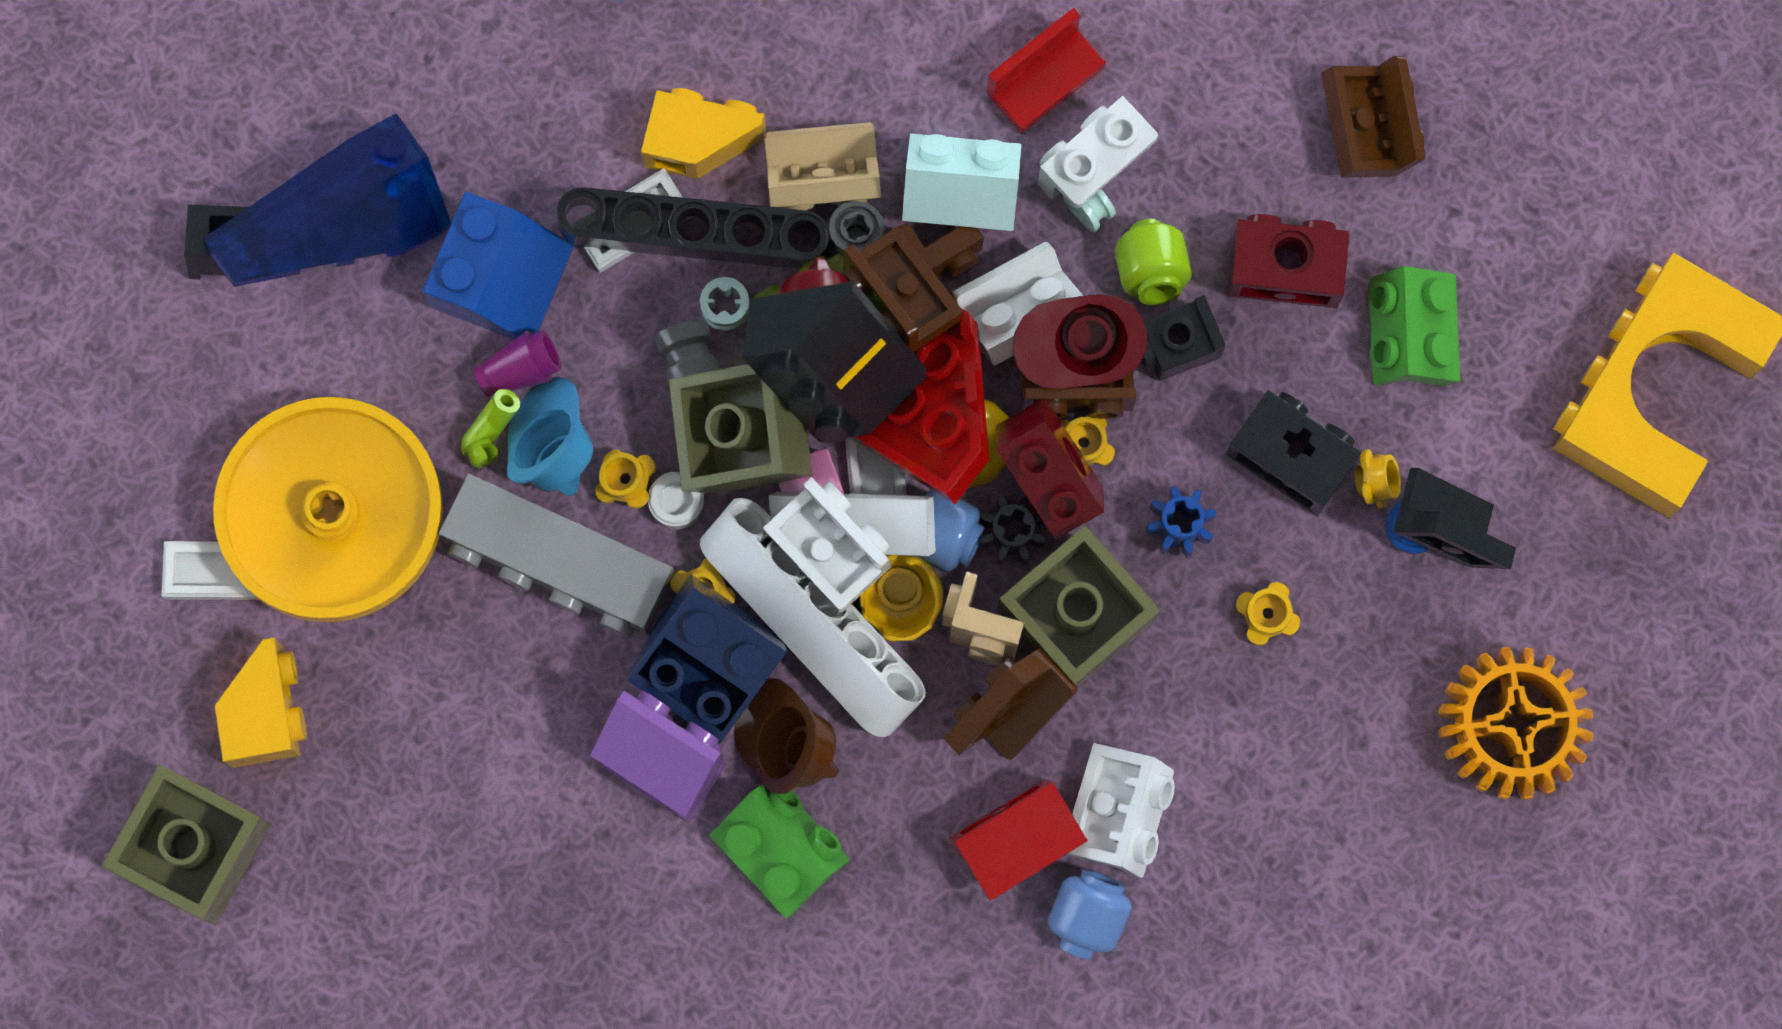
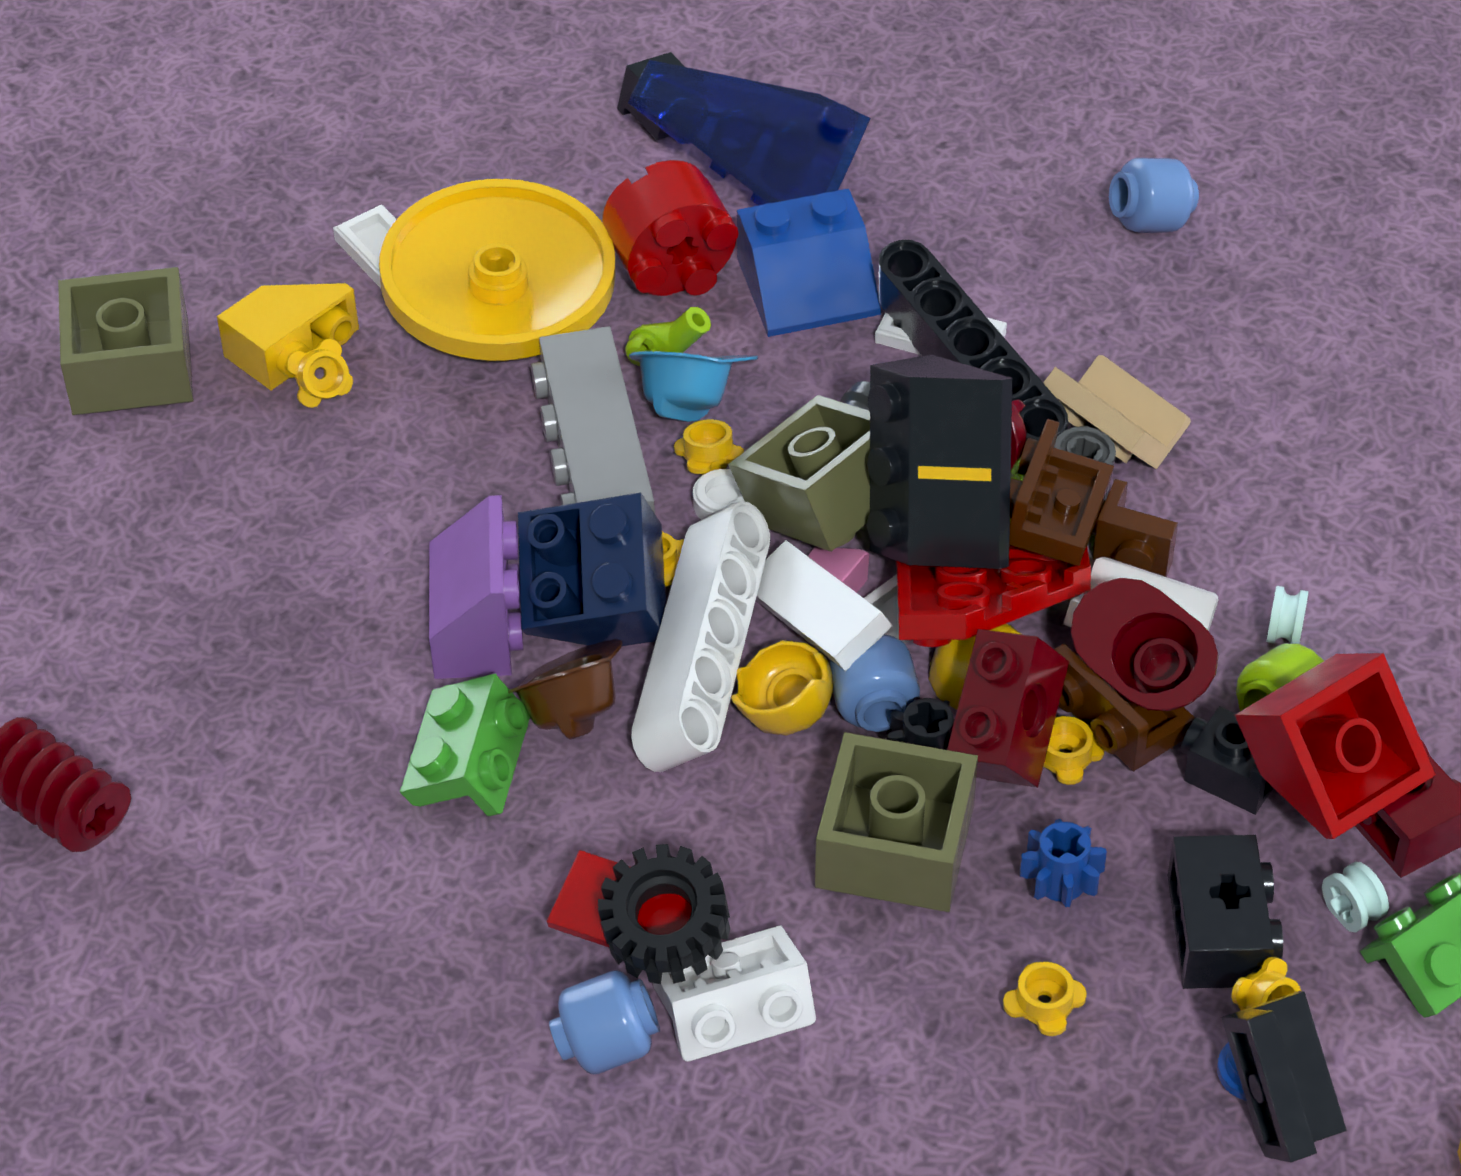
camera: 55 degrees right, 30 degrees down
magenta cone [474,330,562,398] -> none
yellow slope [641,88,766,179] -> none
white bracket [763,477,891,613] -> none
light aqua slope [902,134,1022,231] -> none
tan bracket [942,572,1024,666] -> none
reddish brown bracket [944,648,1078,760] -> none
red panel [987,7,1106,134] -> none
white bracket [1037,96,1158,208] -> none
none -> yellow plate [286,339,353,408]
none -> black tyre [598,844,730,984]
none -> red brick [602,160,739,296]
none -> red slope [1235,653,1436,839]
none -> light aqua bush [1322,862,1389,933]

